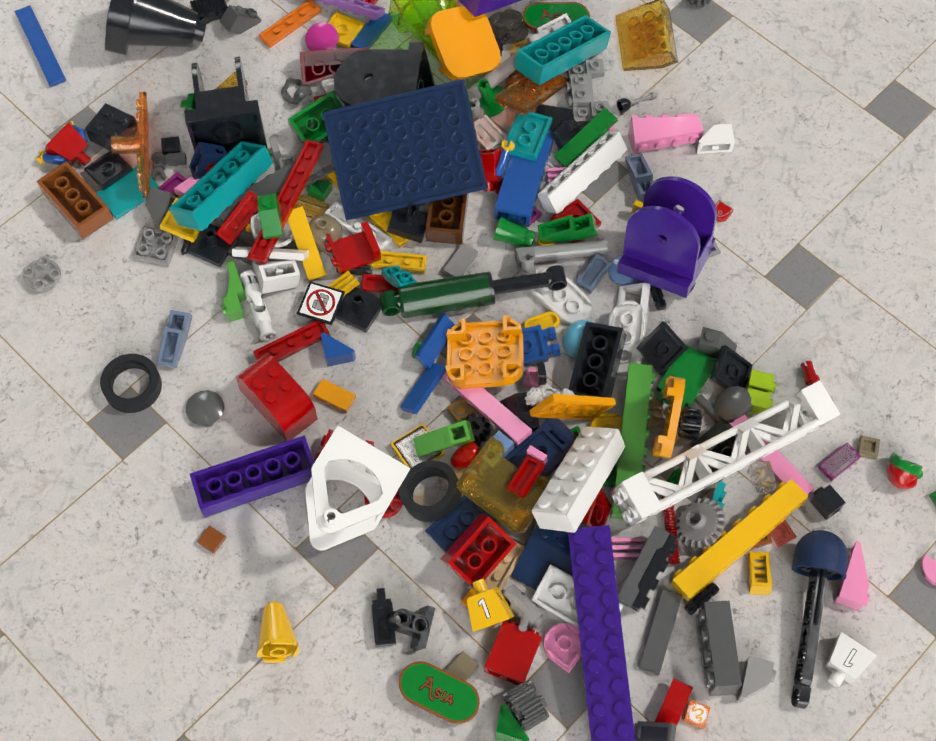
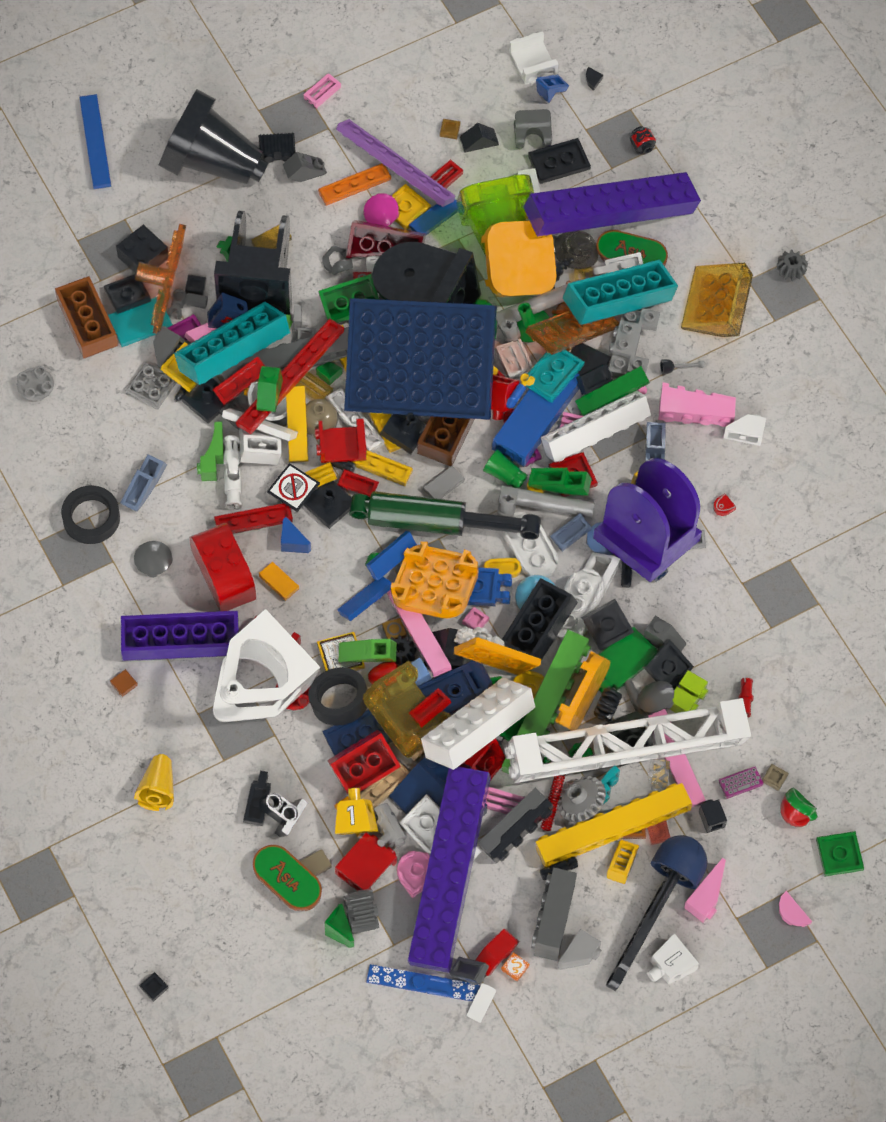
camera: 15 degrees right, 0 degrees up
red torso [35,121,91,167] -> none
teal slope [381,265,417,288] -> none
bright pink tile [527,445,547,464] -> none
black tile [536,362,547,385] -> none
dark grey tile [639,590,682,675] -> none

